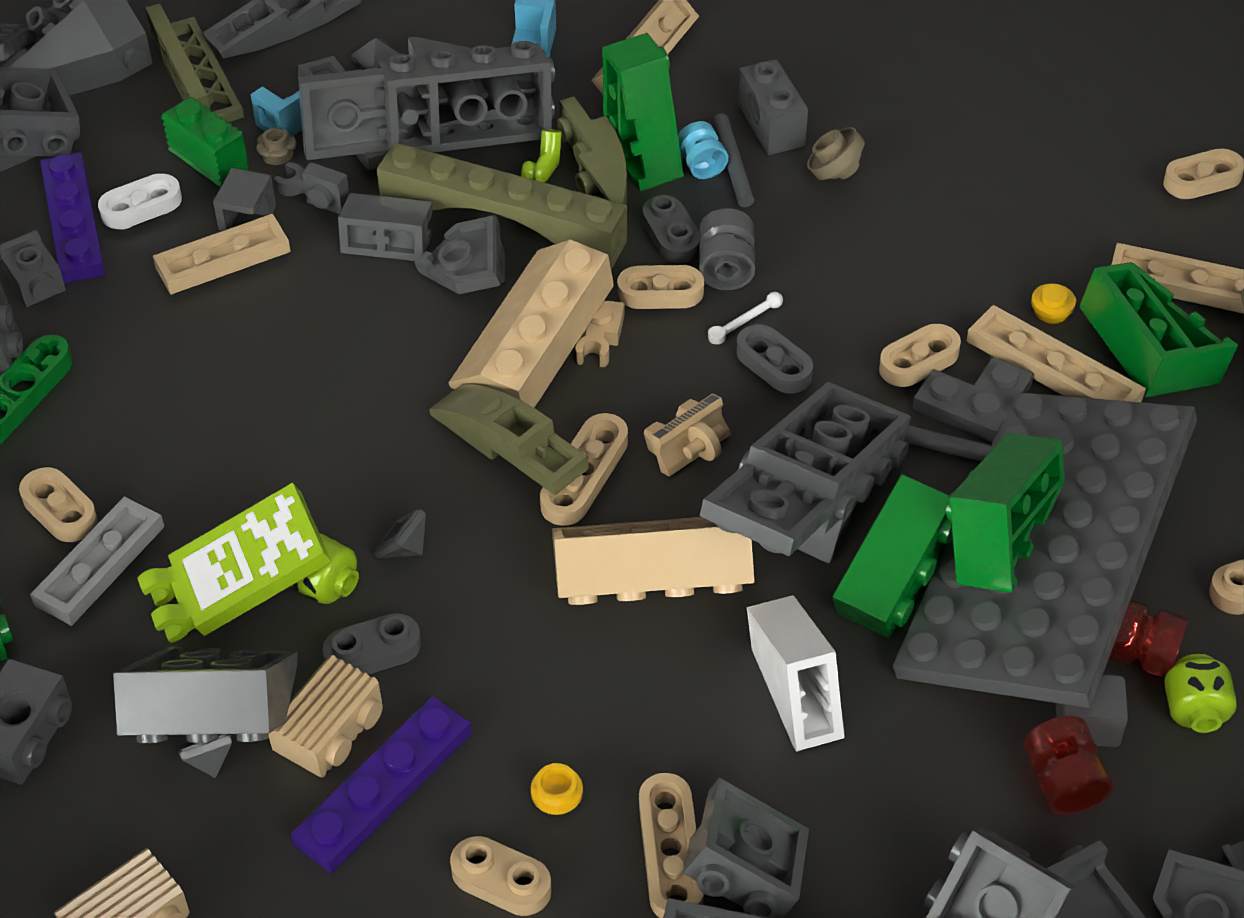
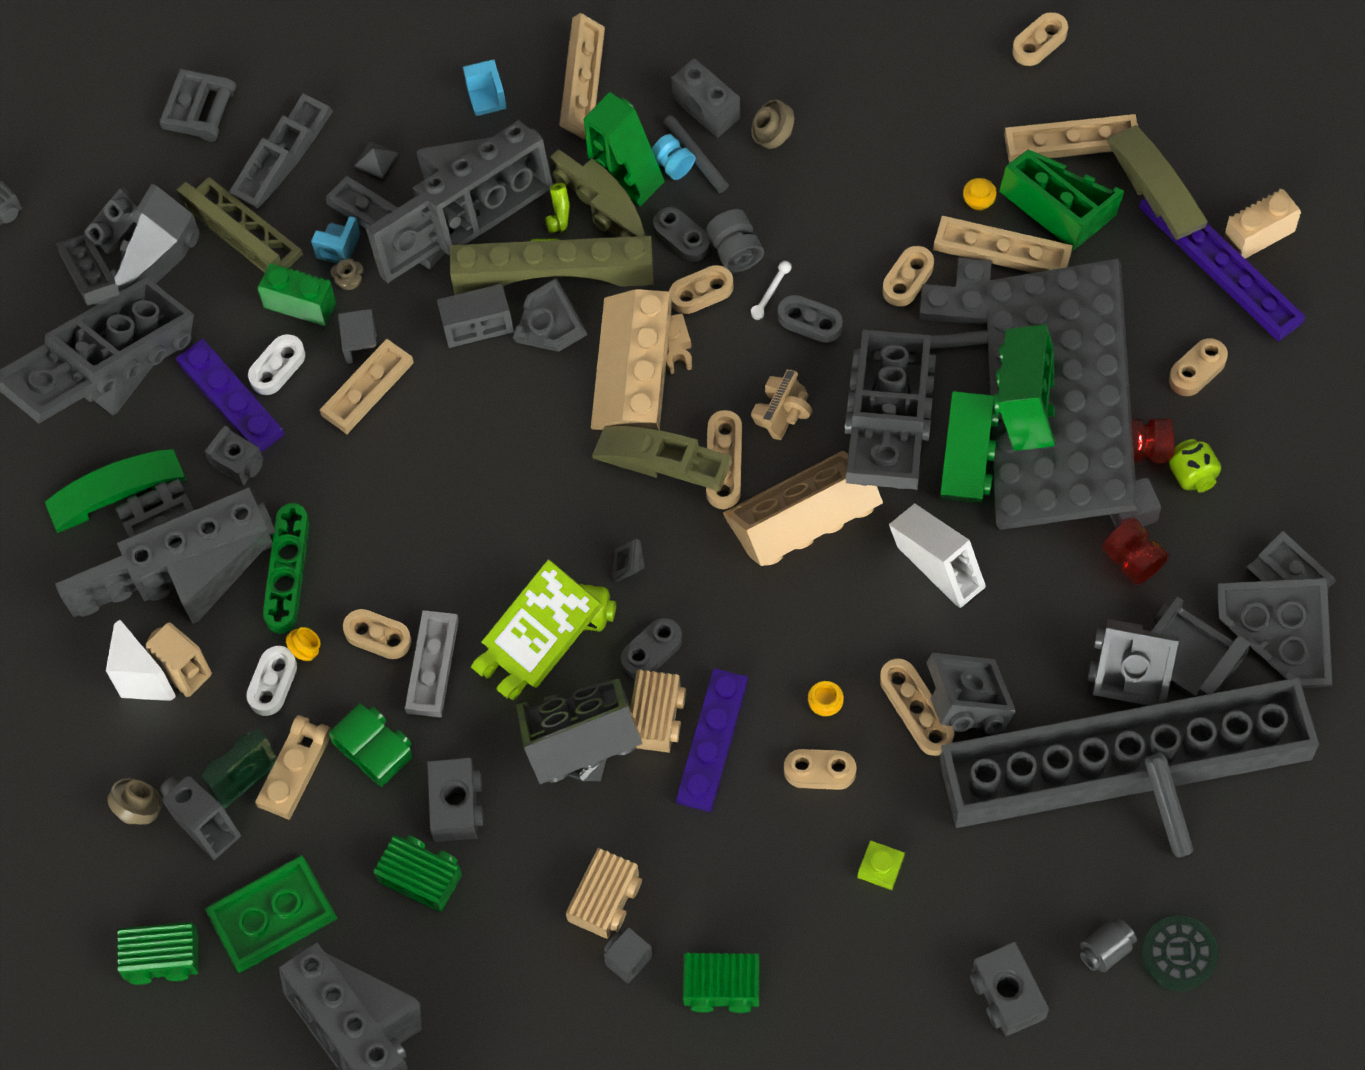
camera: 20 degrees left, 15 degrees up
dark grey plate [274,162,349,214] -> none

